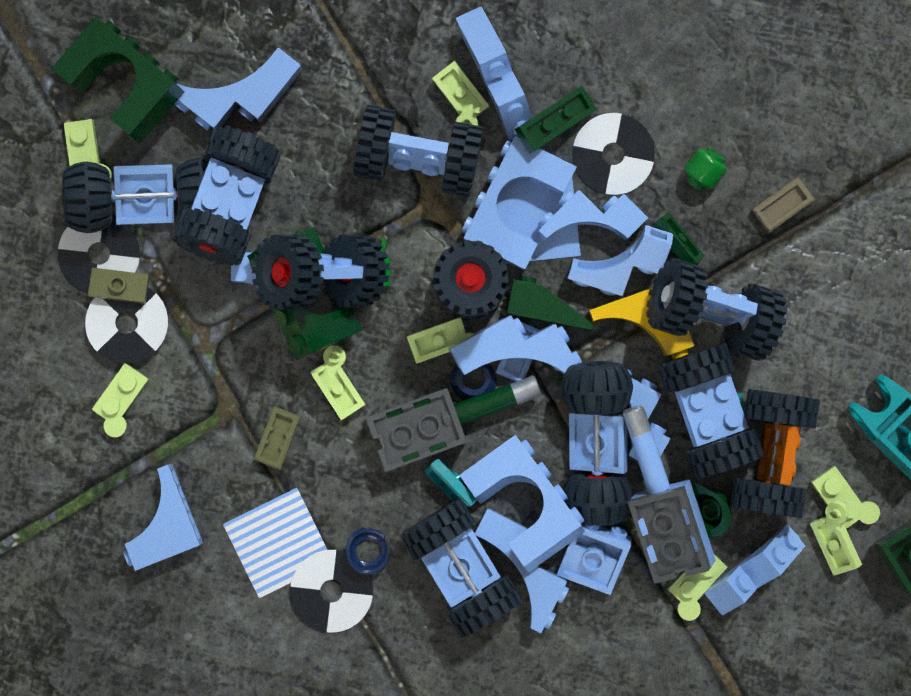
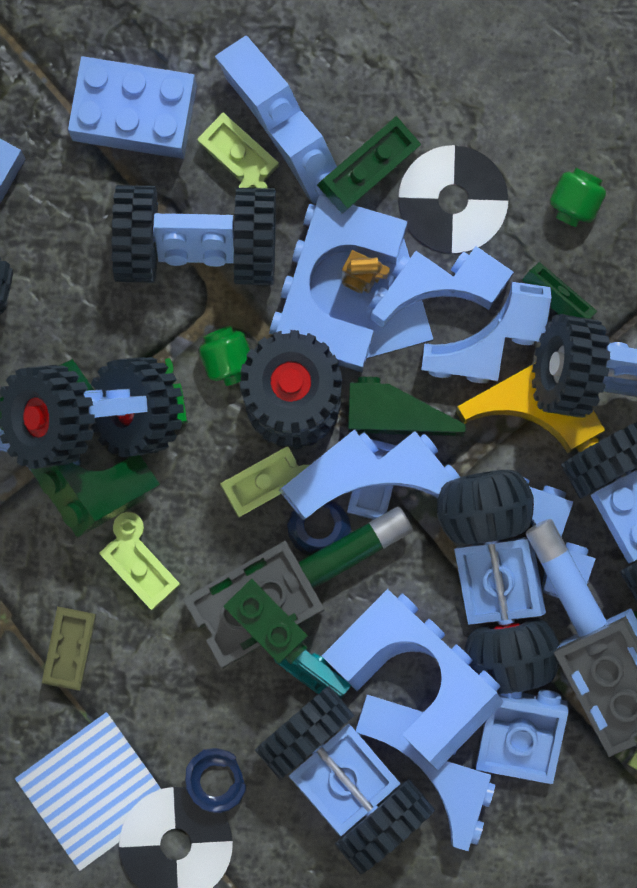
camera: 10 degrees left, 5 degrees down
none -> light blue brick [68,56,197,159]
none -> green head [198,326,251,386]
none -> dark green brick [223,578,308,664]
none -> pearl gold piece [342,250,390,293]

